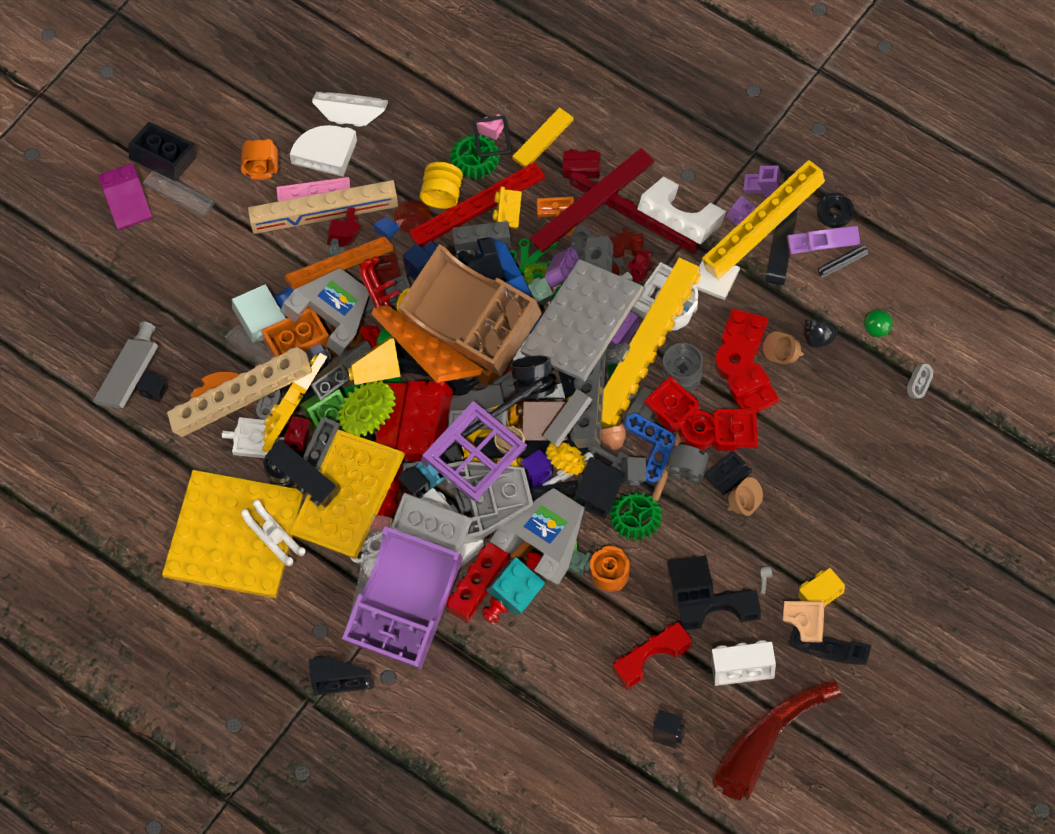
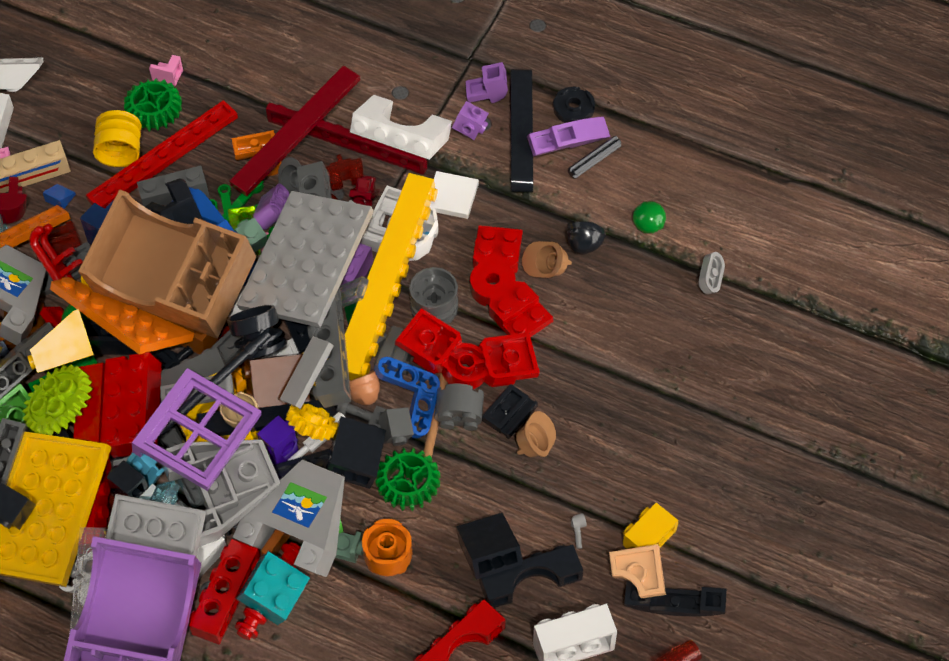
camera: 15 degrees left, 5 degrees down
clear red dish [394,200,431,233] -> none
black piece [473,116,511,157] -> none
yellow bracket [493,187,522,229] -> none
yellow tile [512,107,574,168] -> none
dark red brick [562,149,601,179] -> none
yellow brick [702,160,825,280] -> none
none -> clear light blue bracket [150,481,181,505]

